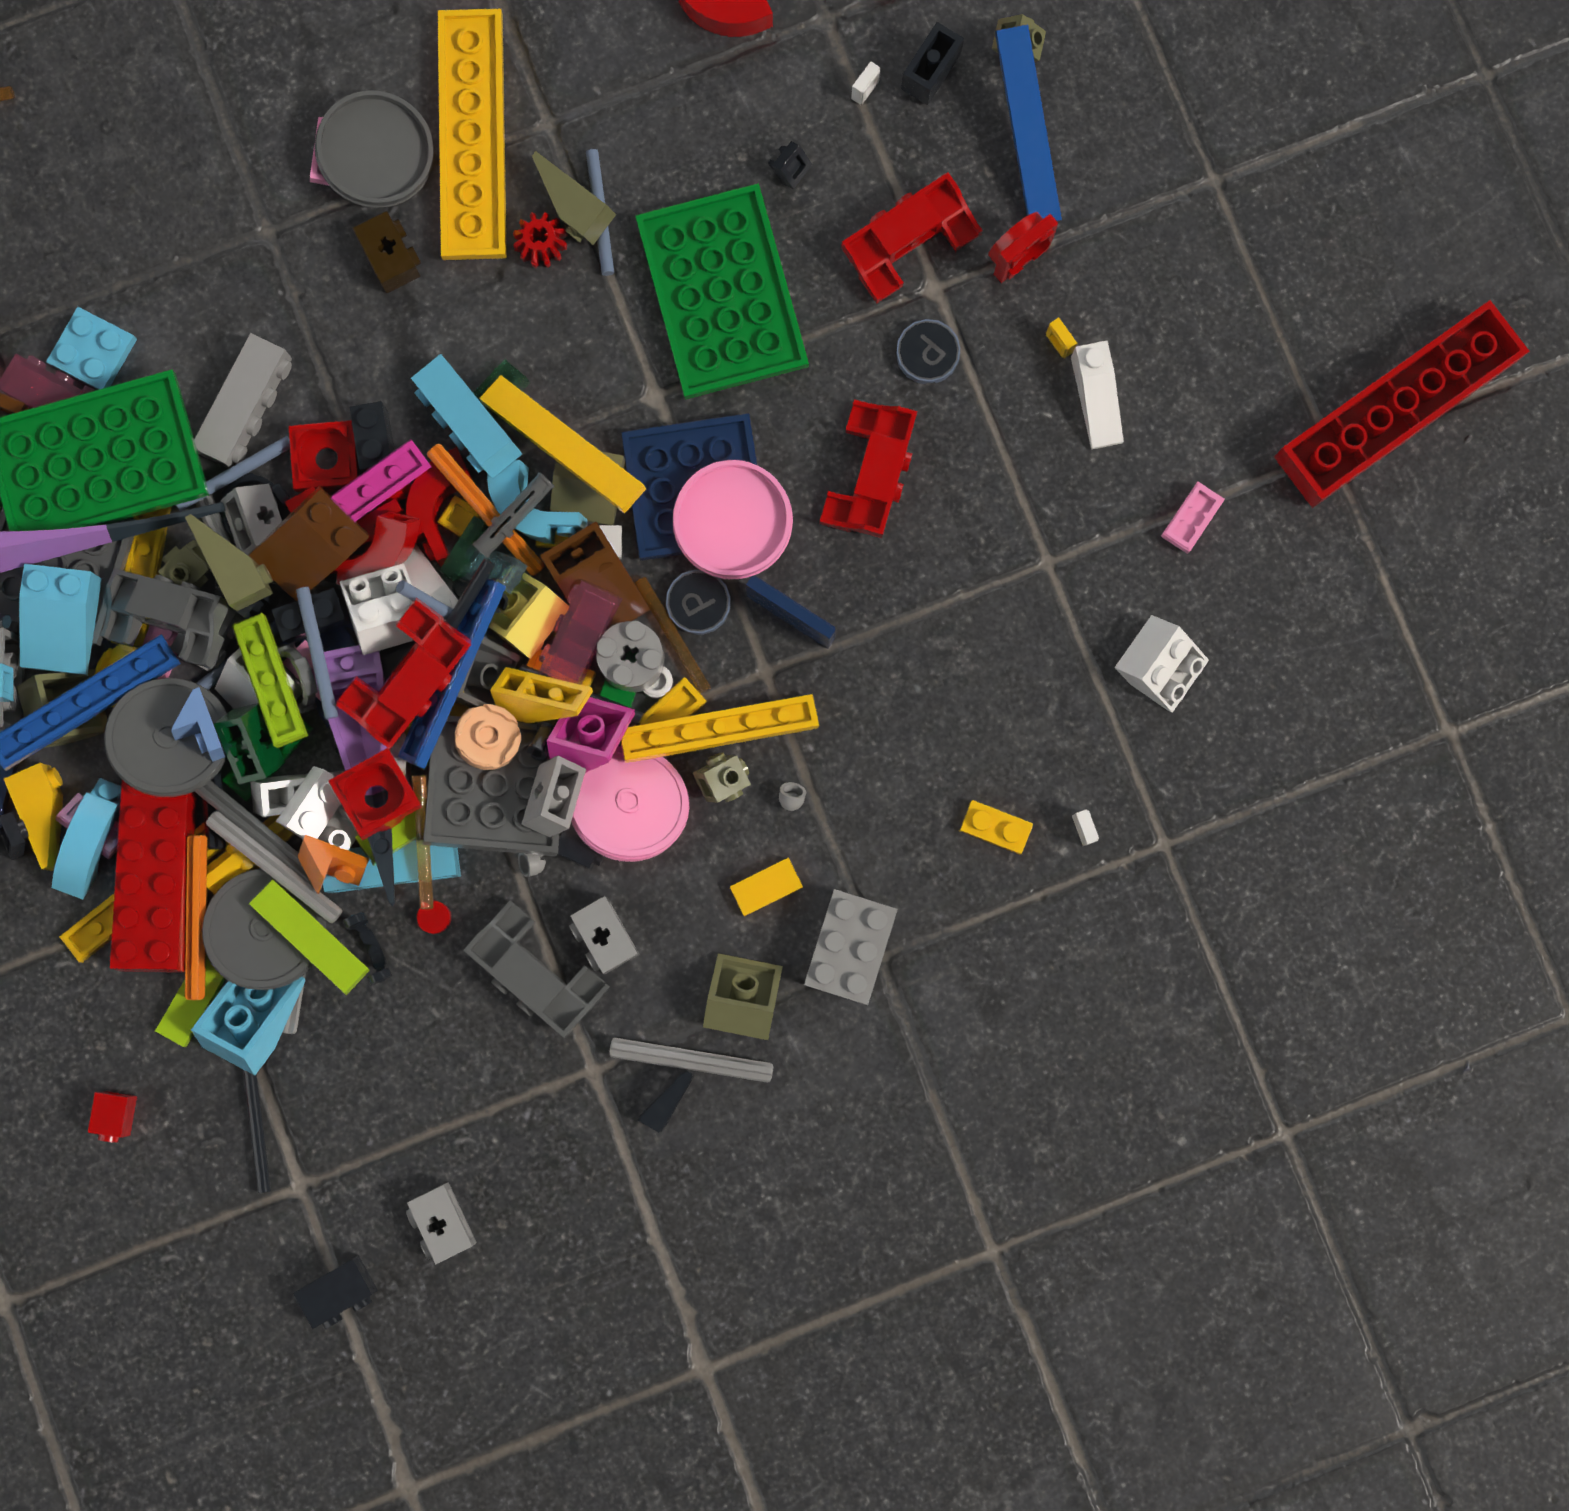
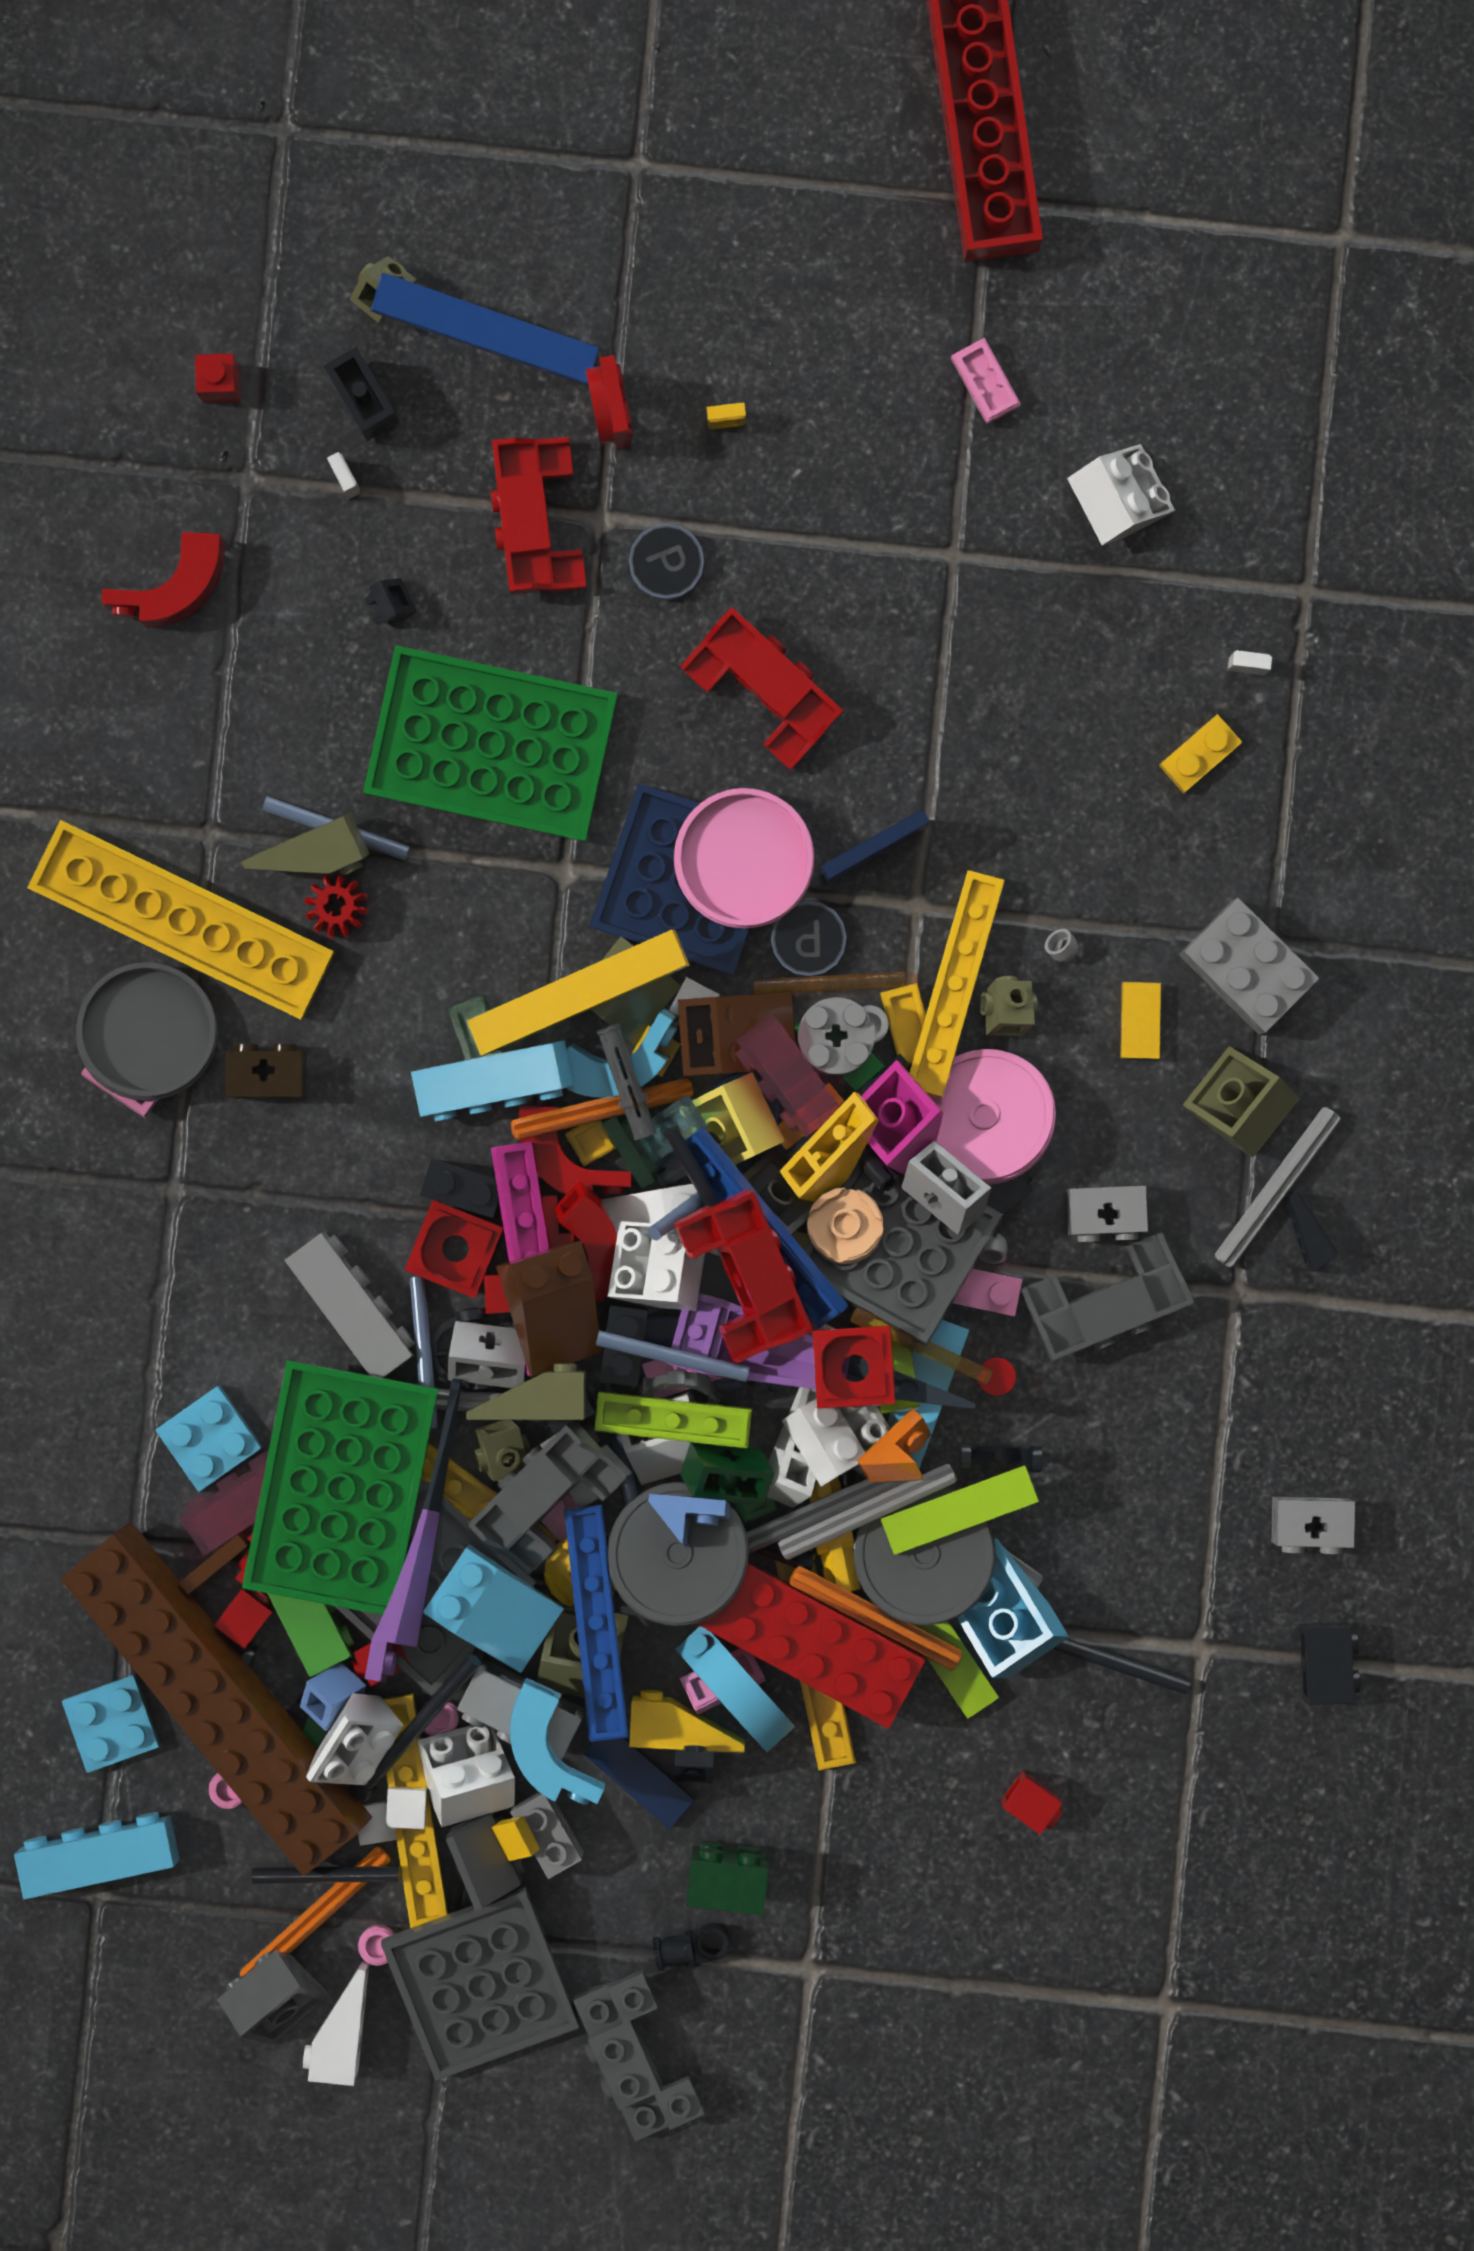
camera: 60 degrees left, 5 degrees up
white slope [1071,341,1124,450] -> none
none -> bright pink plate [953,1269,1023,1316]

